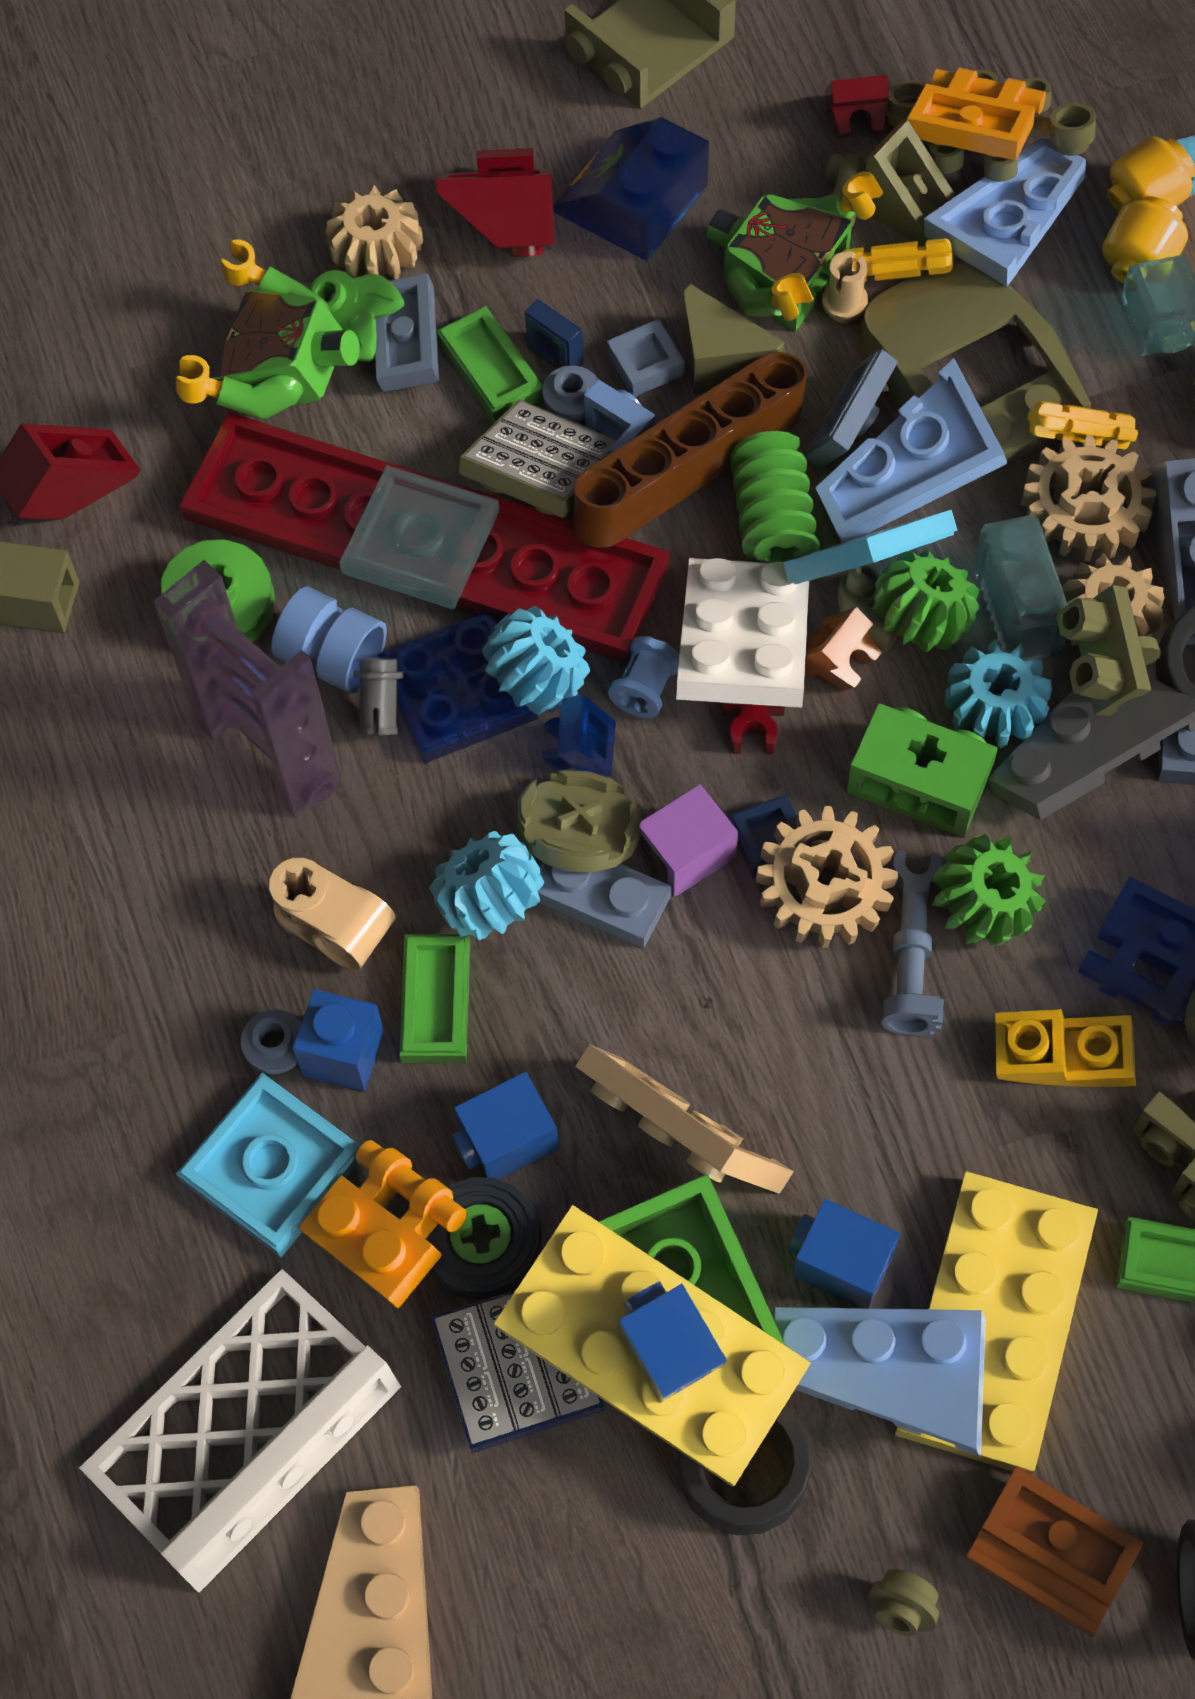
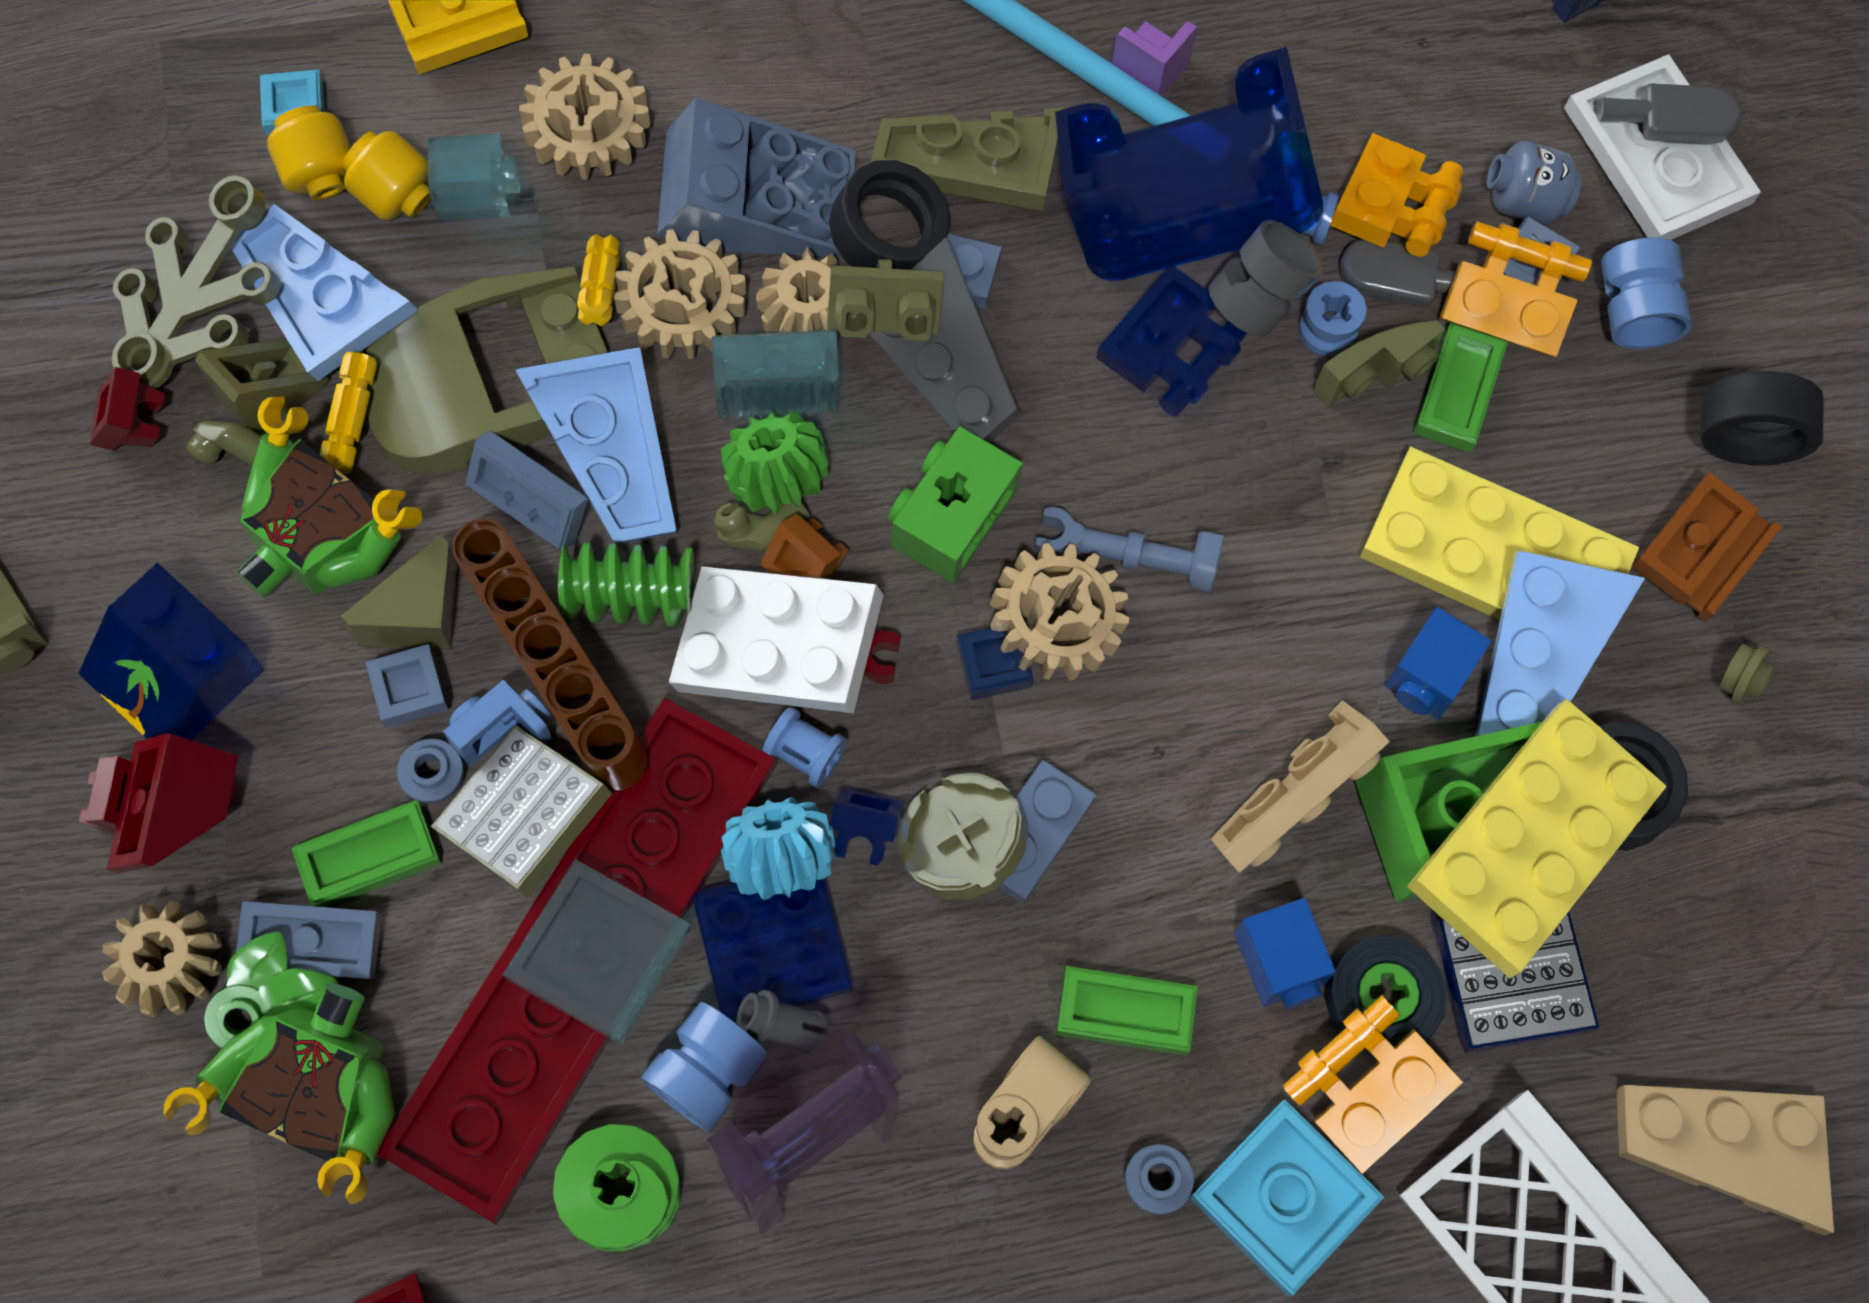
camera: 90 degrees left, 5 degrees up
blue brick [293,989,384,1092] -> none
medium azure gear [429,831,545,940] -> none
dark blue tile [524,299,584,369] -> none
blue brick [617,1281,727,1403] -> none
medium lavender panel [640,784,738,896] -> none
medium azure tile [783,510,957,585] -> none
tan pin [822,251,868,323] -> none
light orange plate [907,68,1046,161] -> none
bright green gear [932,834,1046,947] -> none
medium azure gear [944,639,1052,750] -> none
yellow slope [995,1009,1136,1087] -> none

